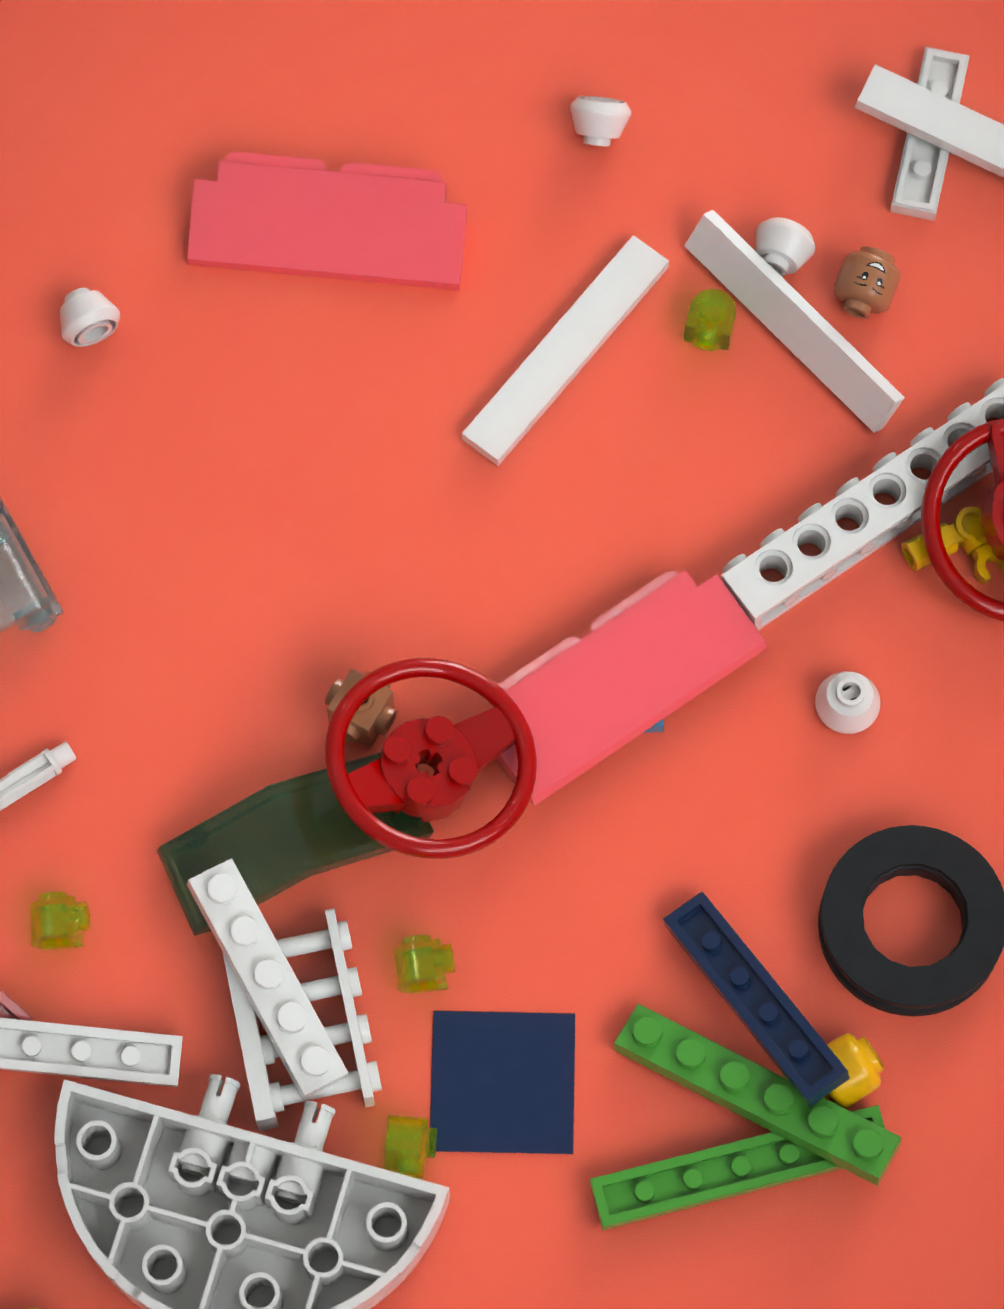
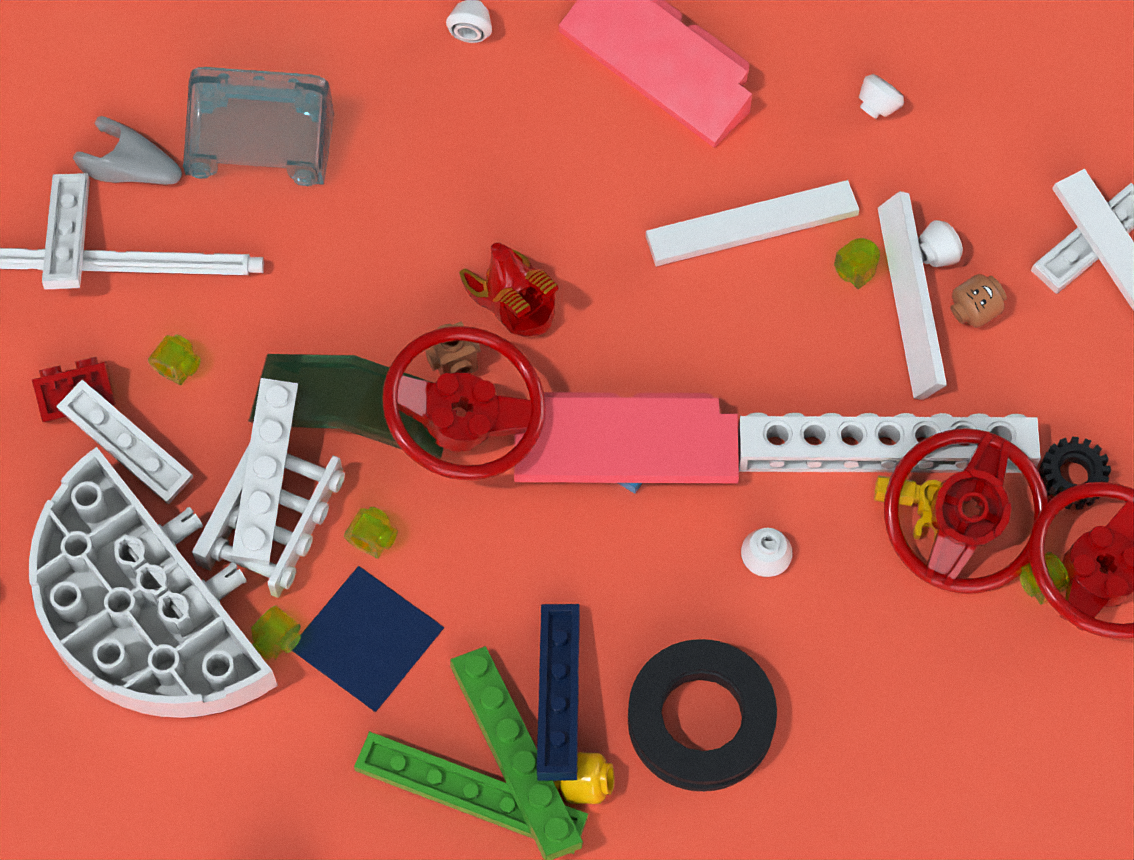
camera: 35 degrees right, 5 degrees down
none -> red piece [459,242,559,336]

